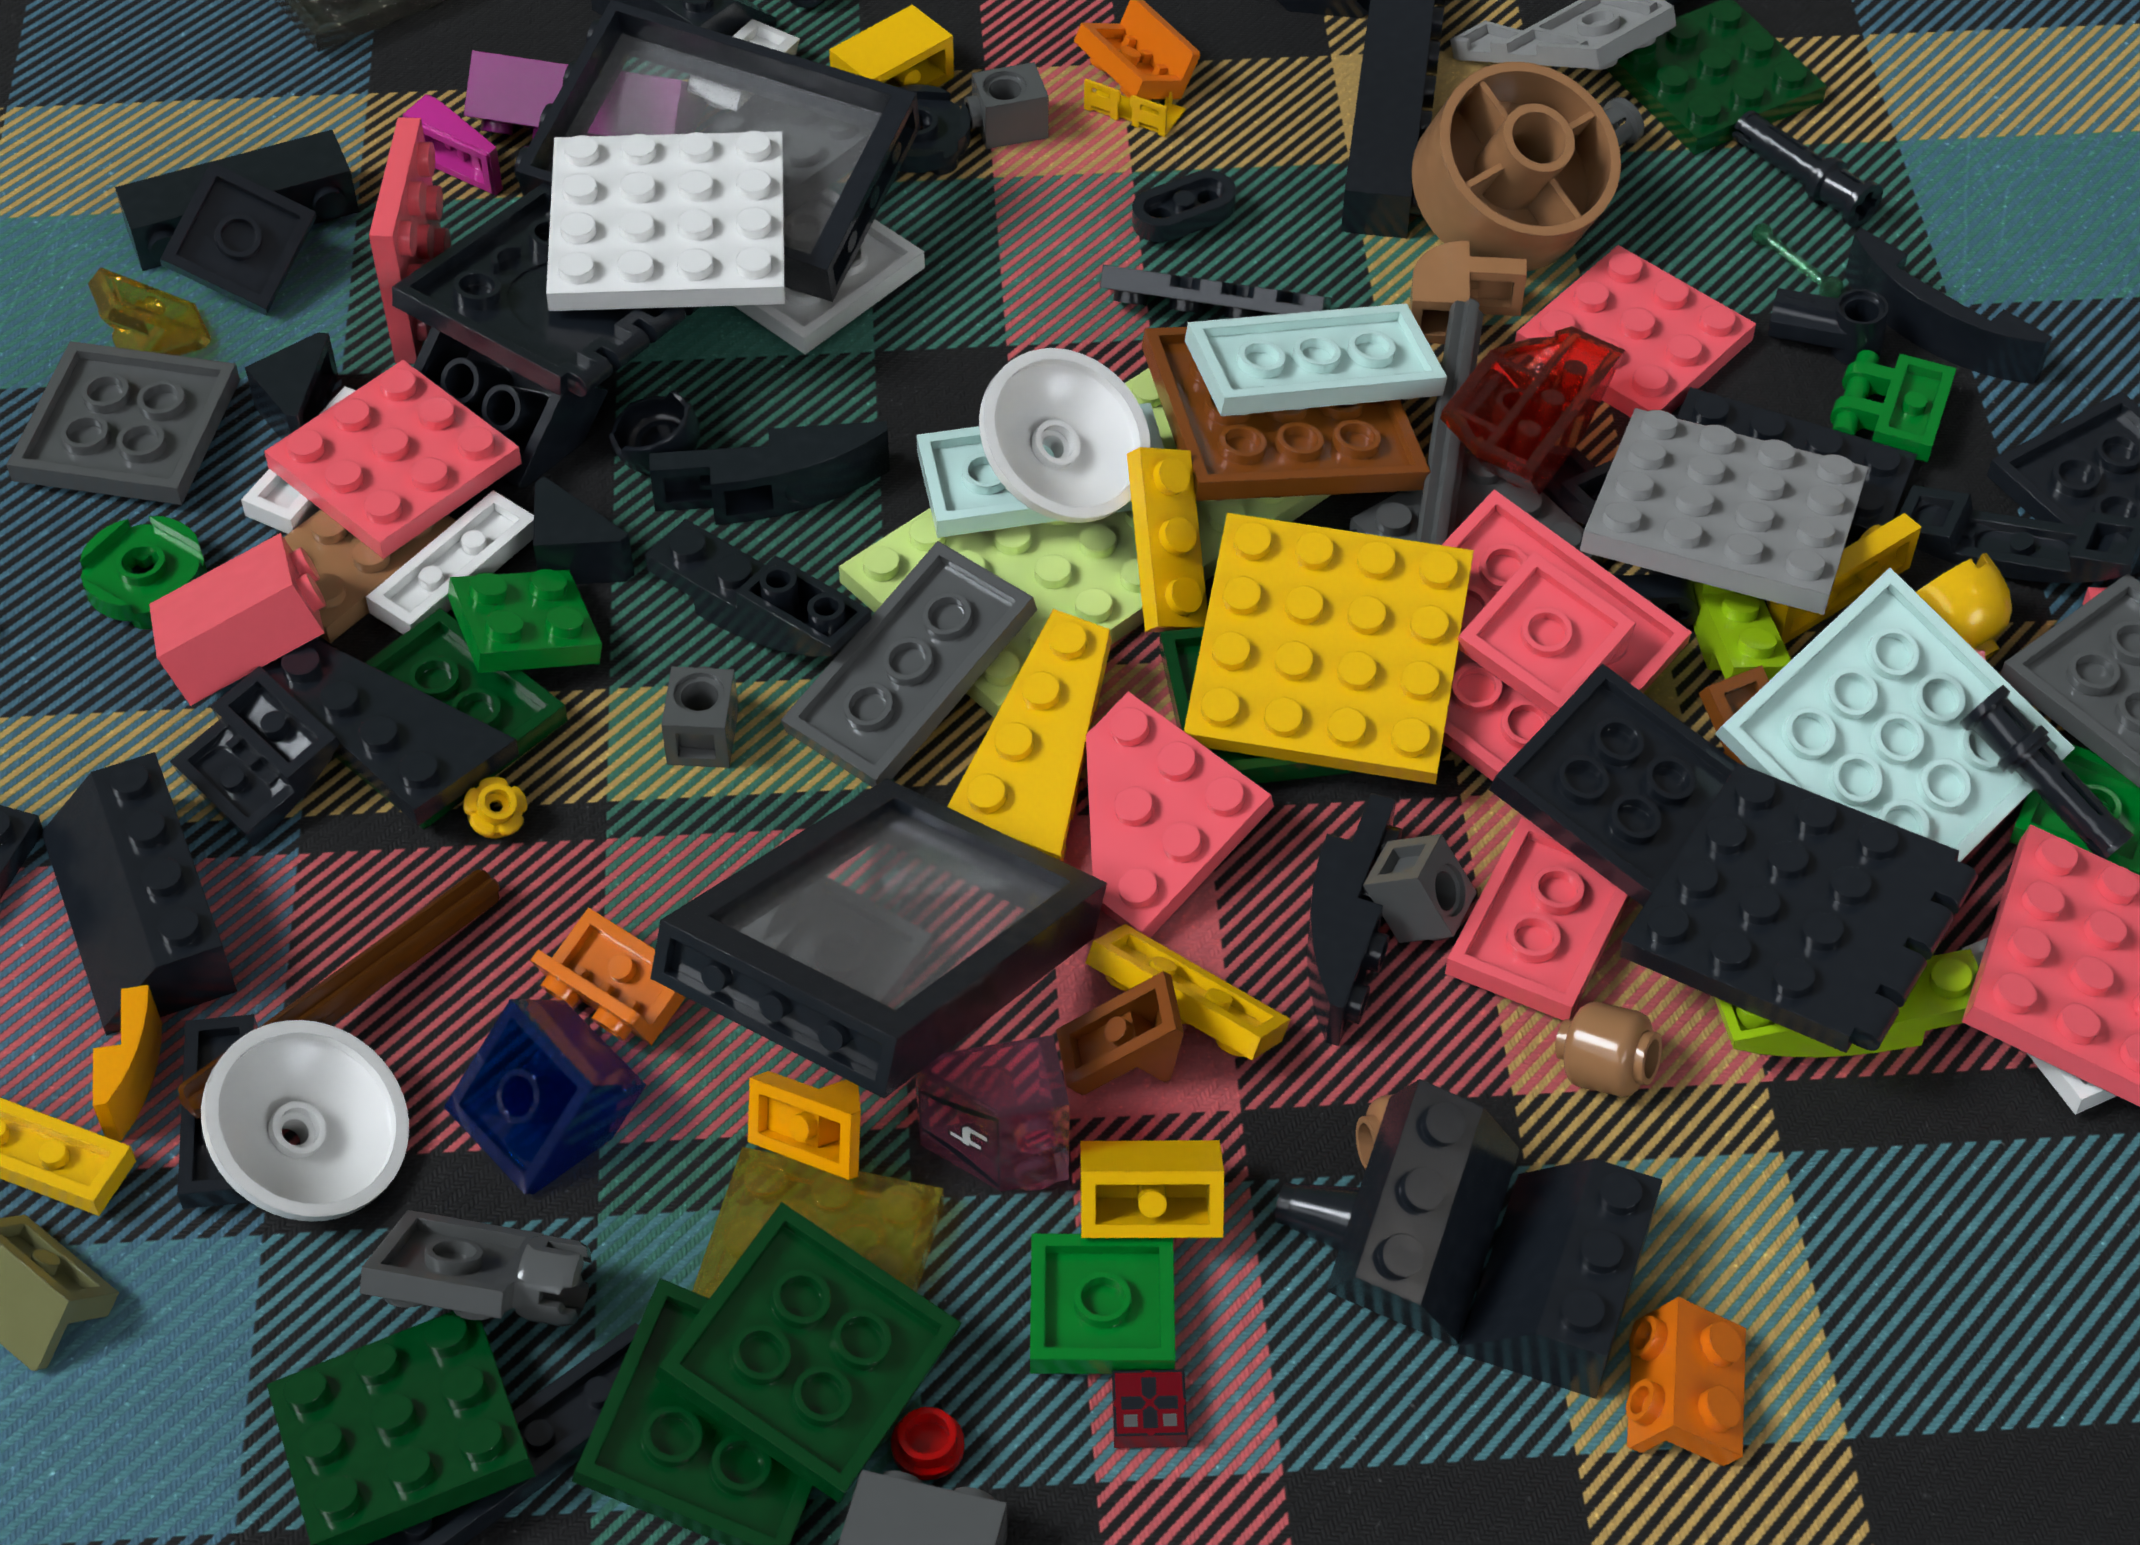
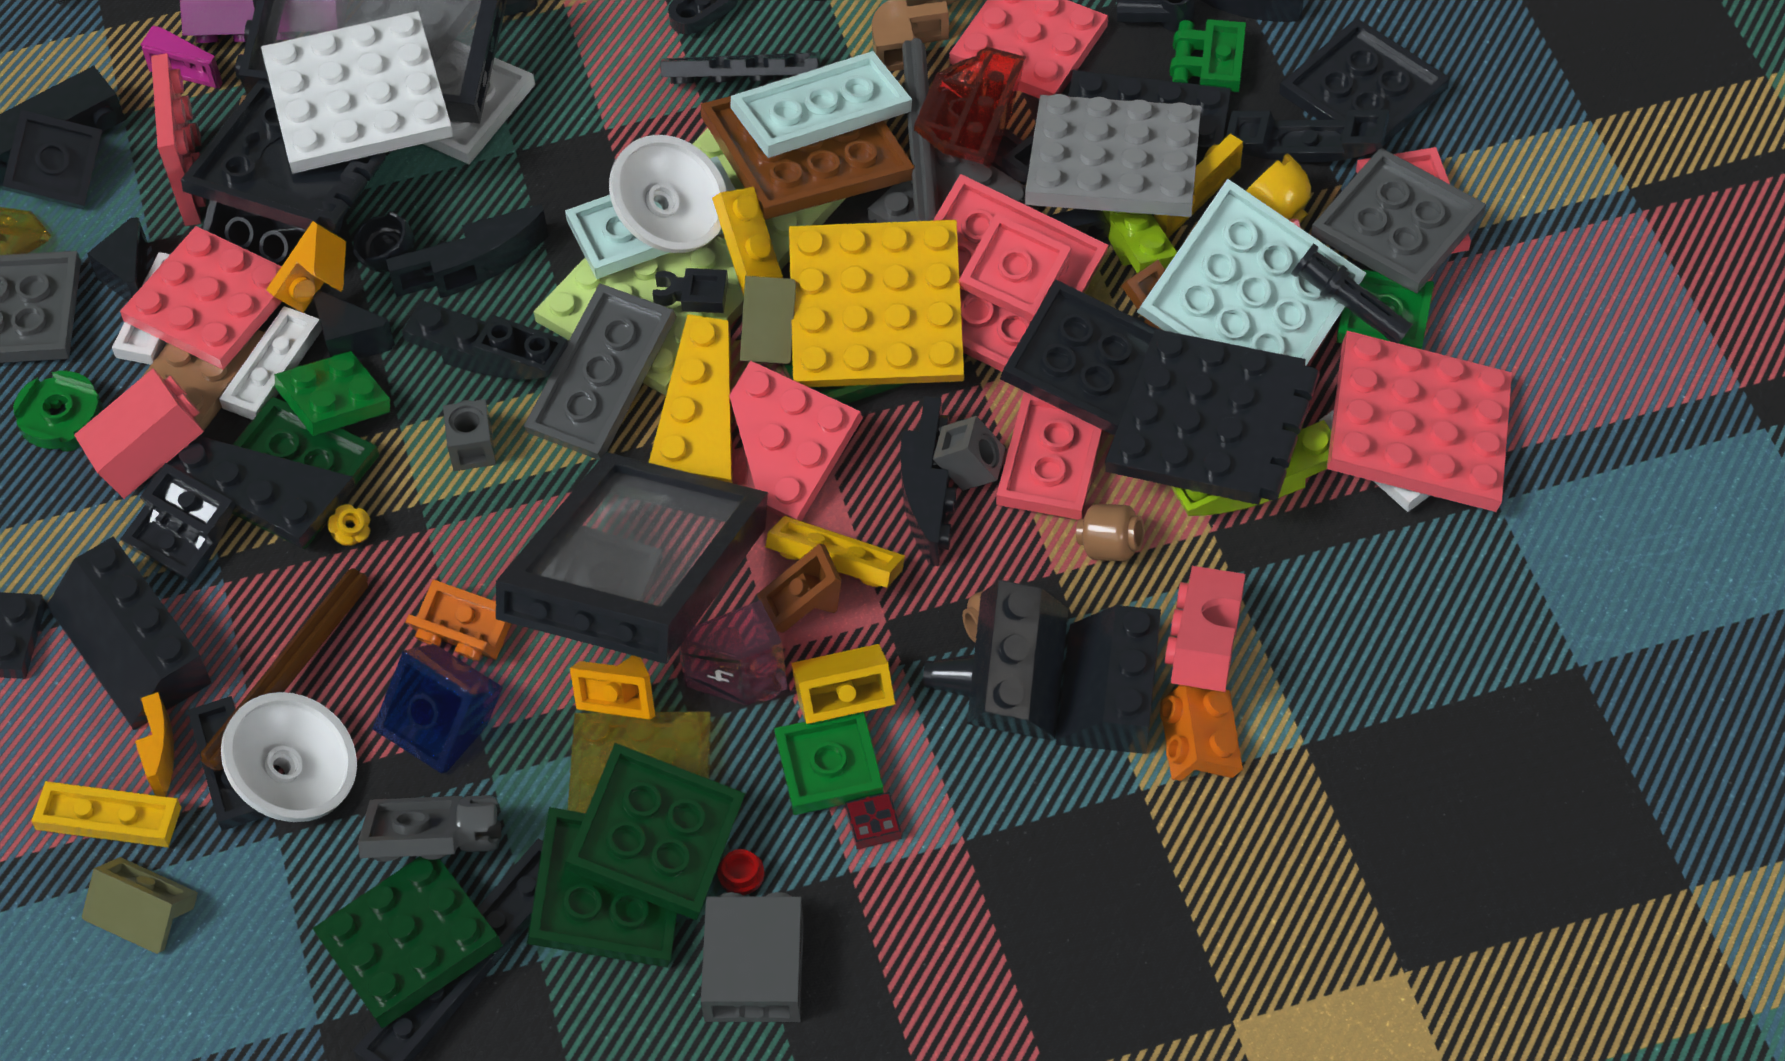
camera: 10 degrees left, 5 degrees up
none -> light orange slope [266,221,346,313]
none -> black plate [652,268,728,313]
none -> olive panel [740,276,796,364]
none -> coral arch [1165,566,1246,692]

